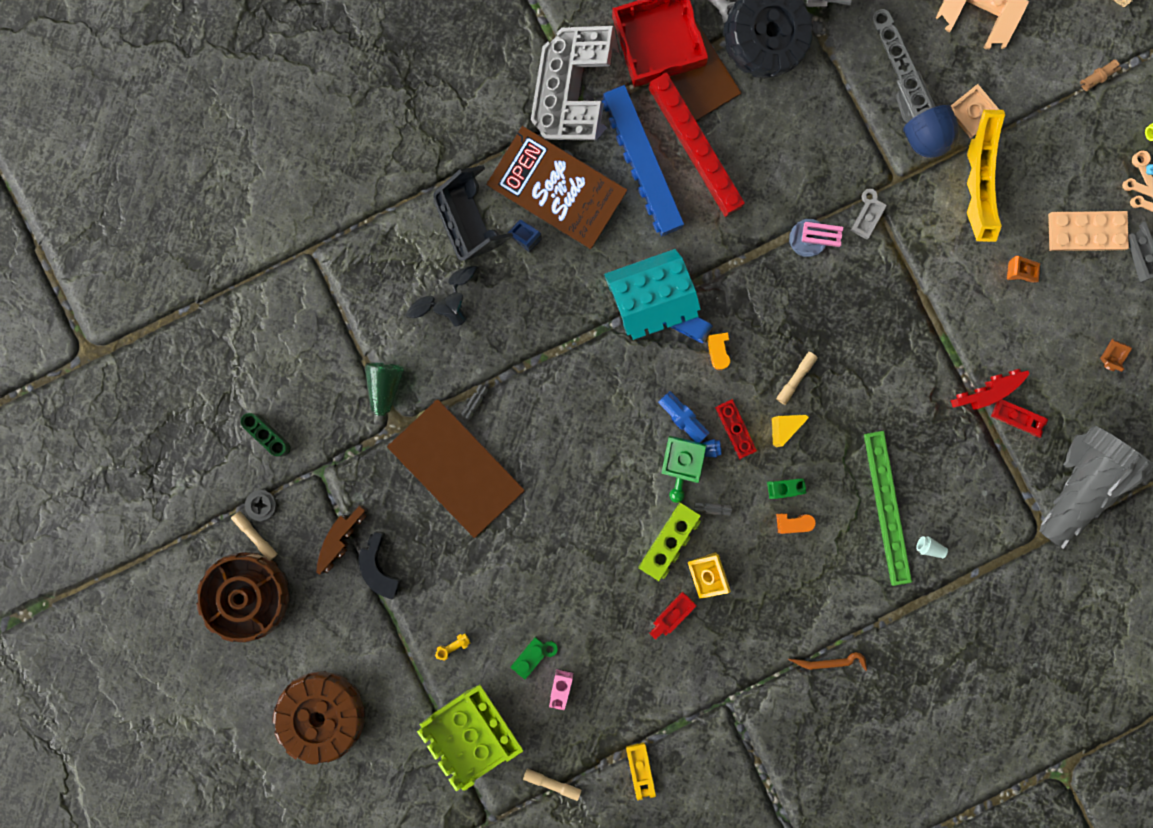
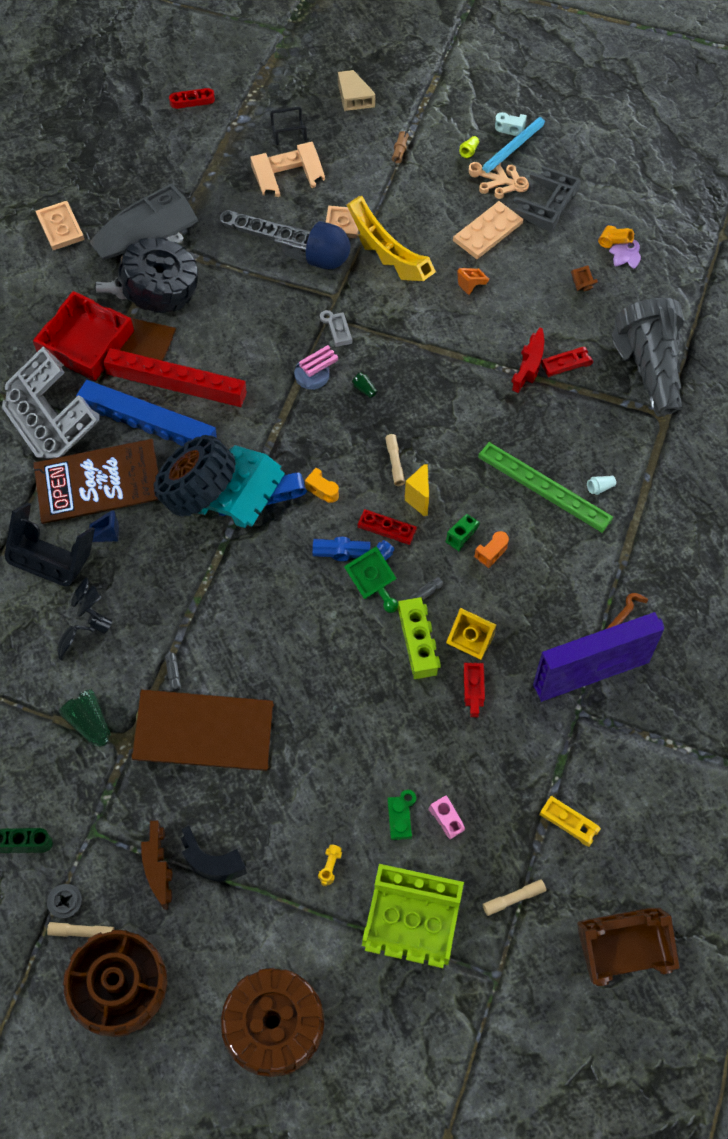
camera: 45 degrees left, 25 degrees down
none -> black wheel [154,435,236,516]
none -> dark green cone [352,372,378,398]
none -> dark purple panel [533,612,664,702]

